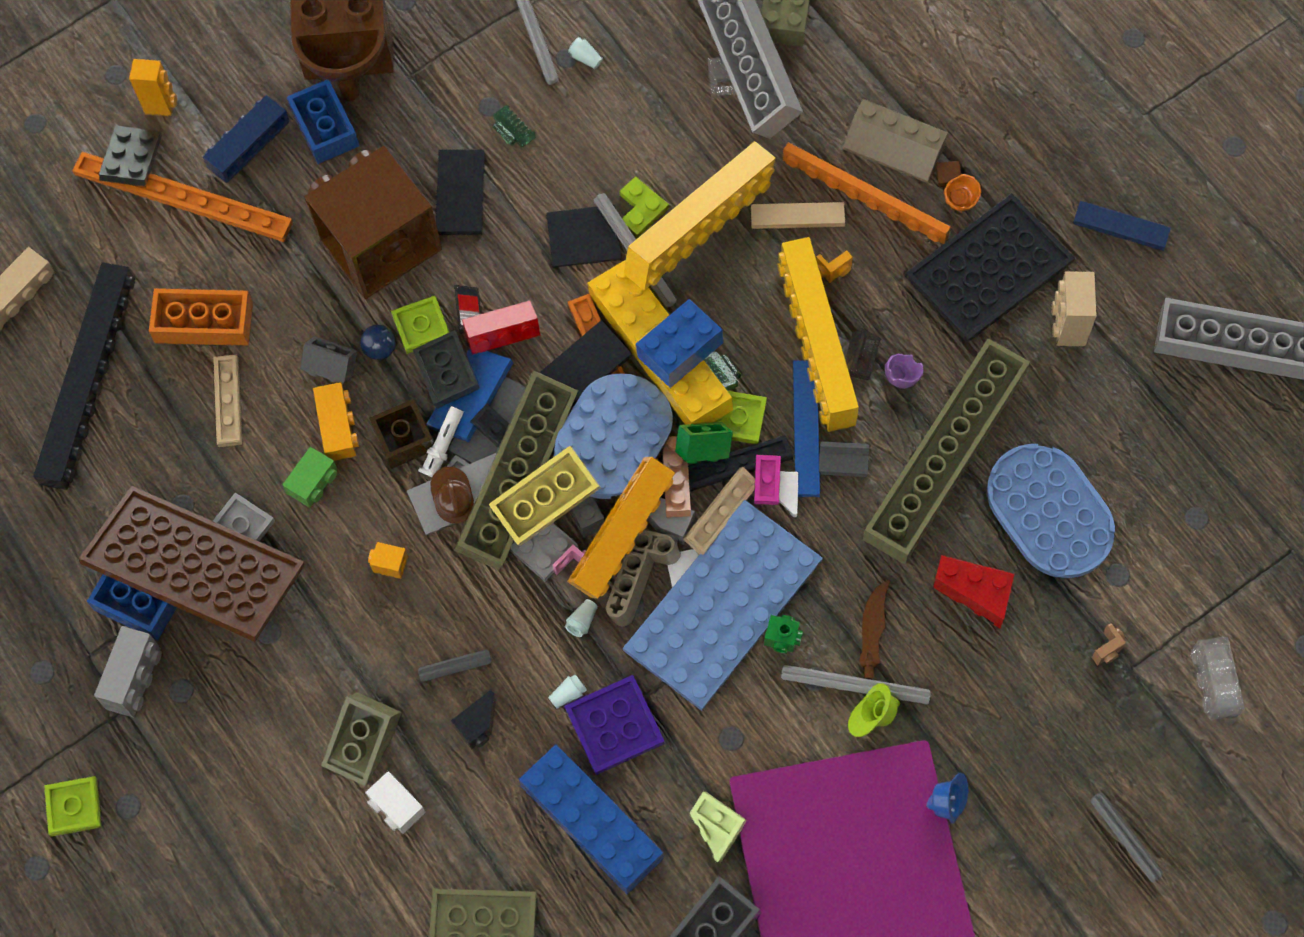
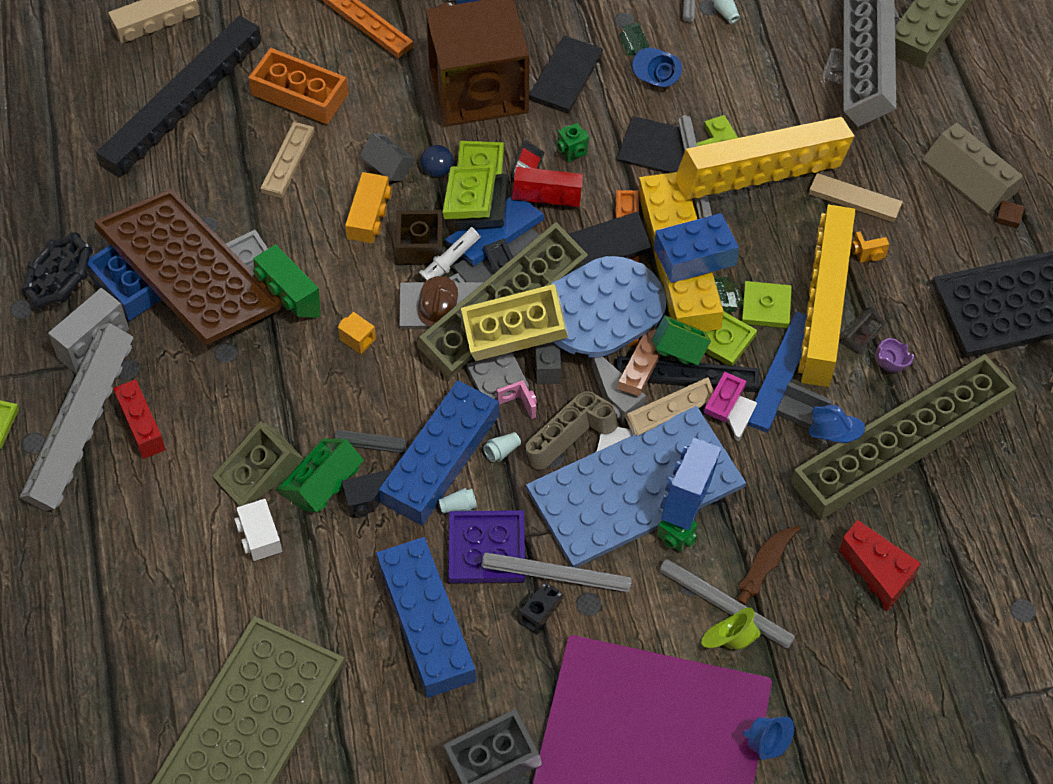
camera: 20 degrees right, 10 degrees down
bright green brick [282,447,338,508] -> none
light orange brick [567,456,675,599] -> none
yellowish green wing [690,792,747,862] -> none
orange plate [783,142,951,244] -> none
orange hair [944,174,982,212] -> none
medium blue plate [987,444,1115,578] -> none
medium nougat bracket [1092,623,1126,666] -> none
none -> light grey brick [19,323,133,511]
none -> black plate [21,232,93,309]
none -> red brick [113,379,166,459]
none -> green slope [253,244,321,318]
none -> green slope [275,438,364,512]
none -> blue brick [379,380,499,526]
none -> lime plate [443,165,496,219]
none -> light grey axle [482,553,632,592]
none -> black leg [519,583,564,635]
none -> green brick [556,123,590,163]
none -> blue piece [632,47,682,87]
none -> brick [660,437,722,530]
none -> lime plate [742,281,791,328]
none -> blue piece [809,404,865,443]

